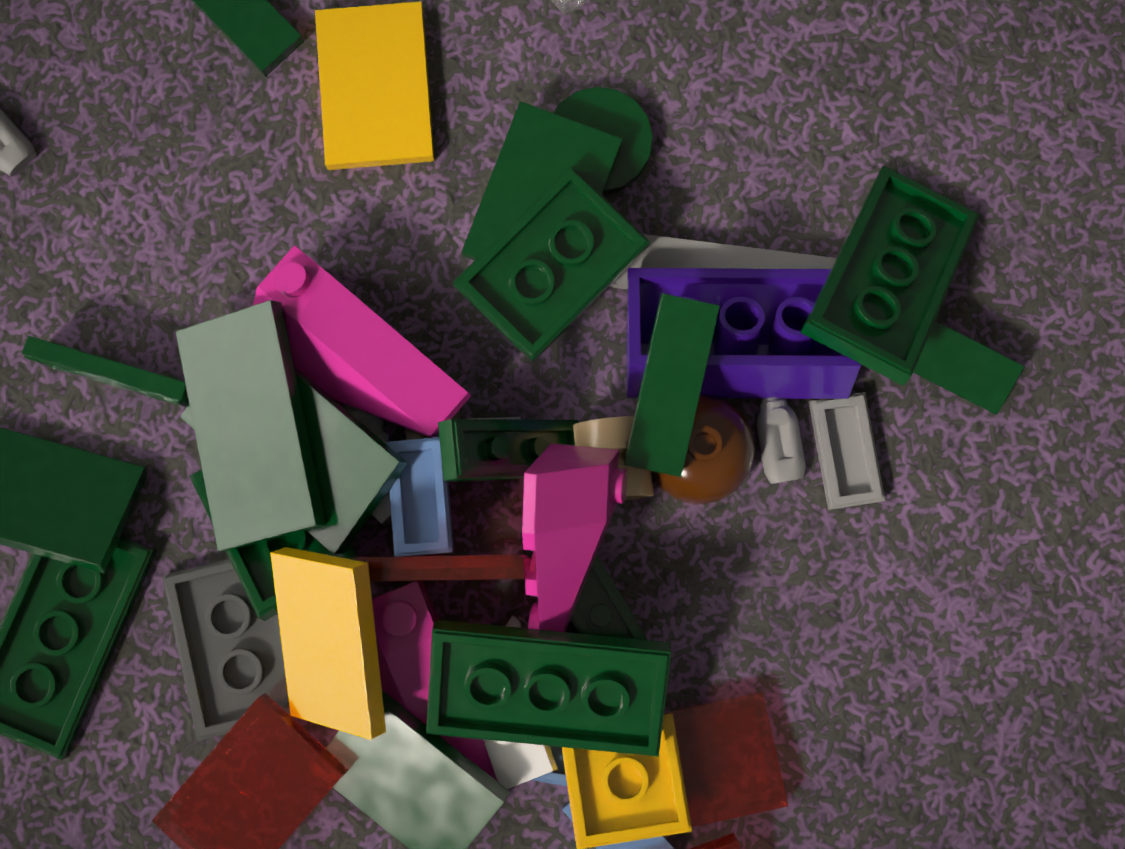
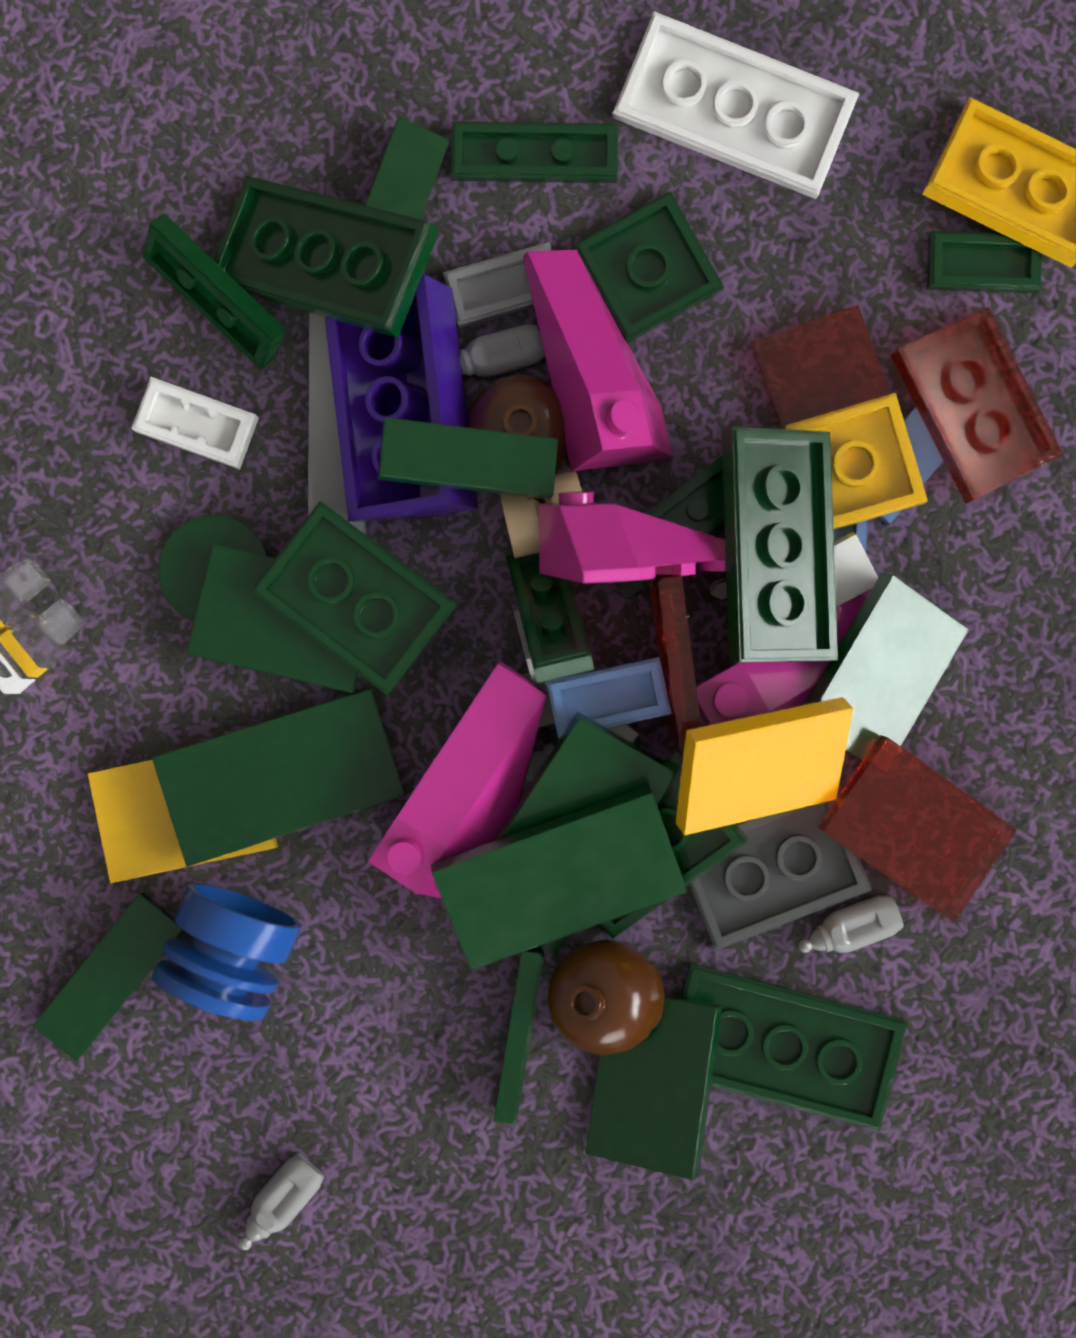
camera: 105 degrees left, 5 degrees up
none -> white plate [131,377,259,470]
none -> dark green tile [143,213,286,370]
none -> dark green tile [152,689,405,867]
none -> blue wheel [152,882,302,1021]
none -> dark green tile [451,121,618,183]
none -> dark pink wedge [523,250,673,471]
none -> reddish brown cylinder [547,939,665,1055]
none -> dark green tile [573,191,724,343]
none -> white tile [612,11,859,199]
none -> light grey piece [799,895,904,953]

